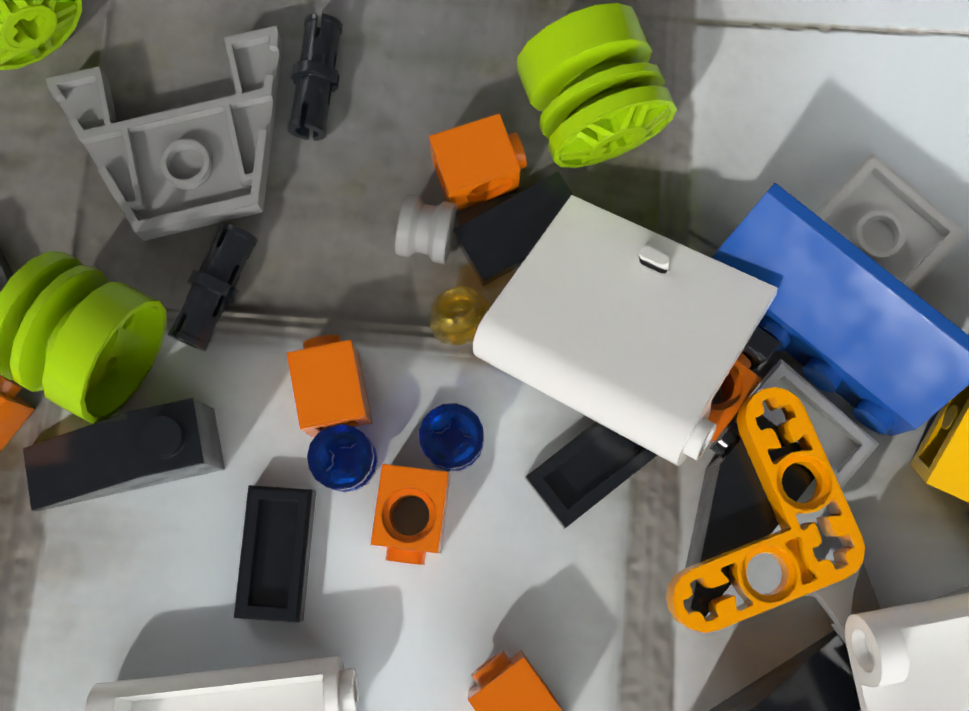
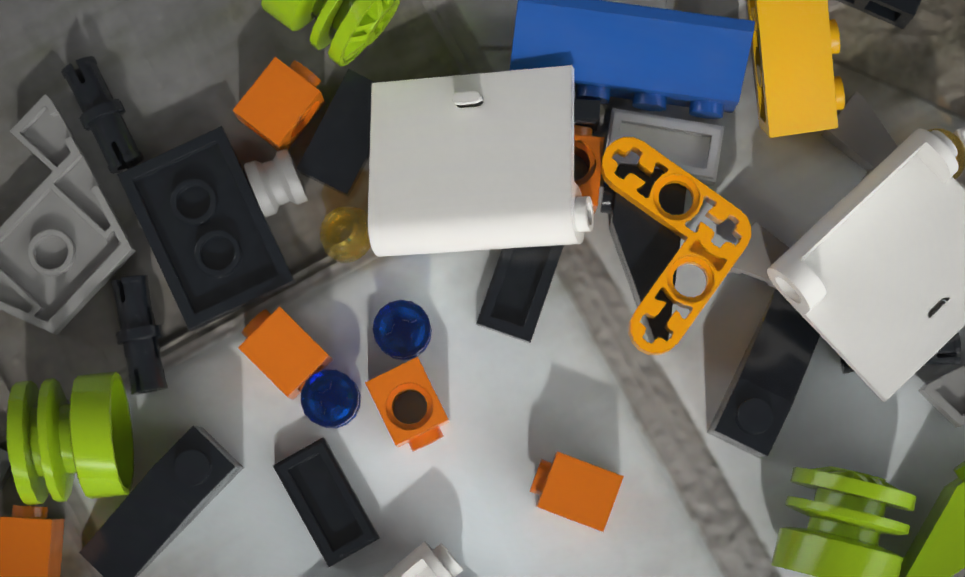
camera: 30 degrees left, 5 degrees up
none -> black plate [117,126,296,331]

